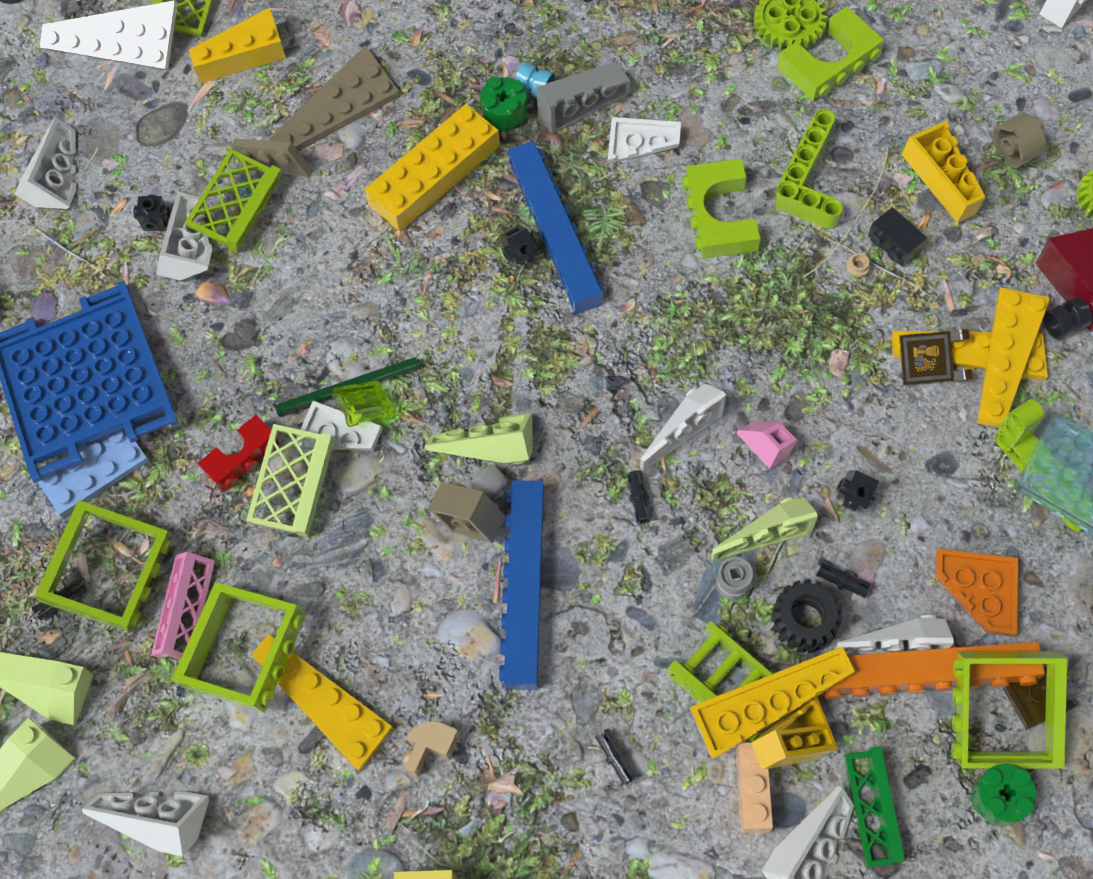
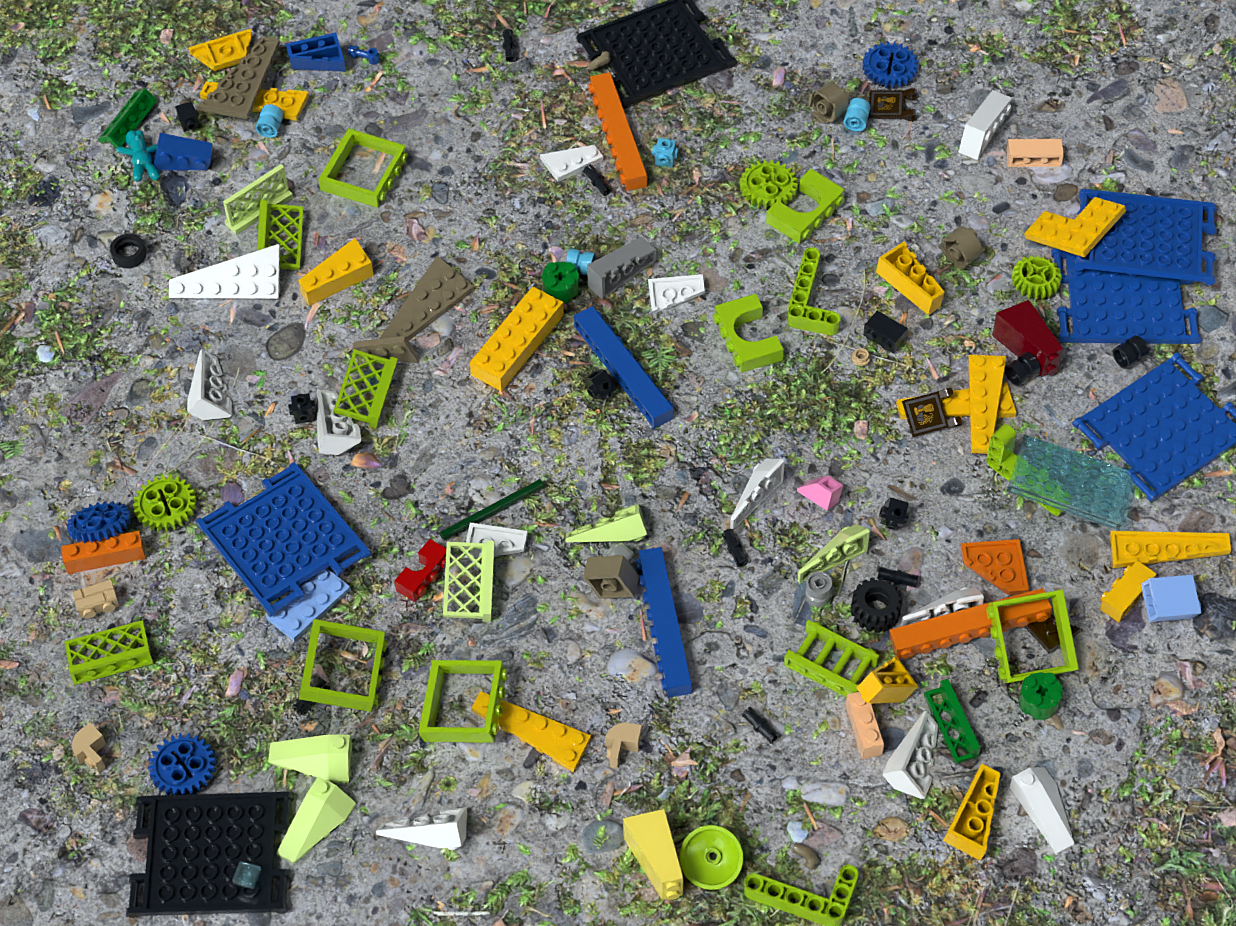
camera: 15 degrees left, 10 degrees down
bright pink fence [151,552,215,660] -> none
clear neon green plate [332,381,396,427] -> none
yellow wing [690,646,855,760] -> none

